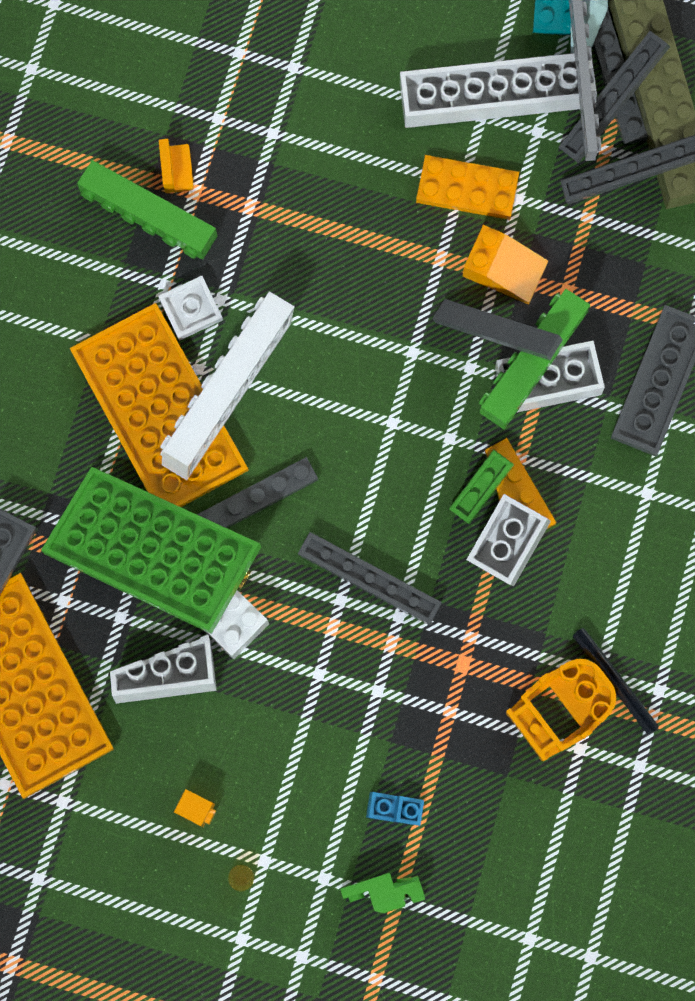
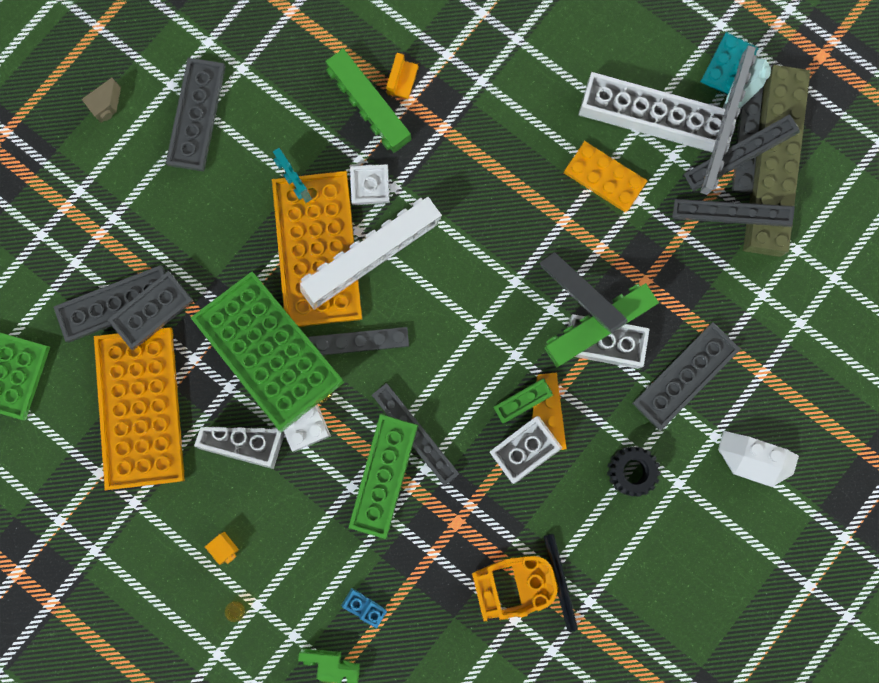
camera: 20 degrees right, 5 degrees up
light orange slope [463,225,548,304] -> none
none -> teal wing [273,148,312,203]
none -> bright green plate [349,414,418,539]
none -> black tyre [607,447,661,497]

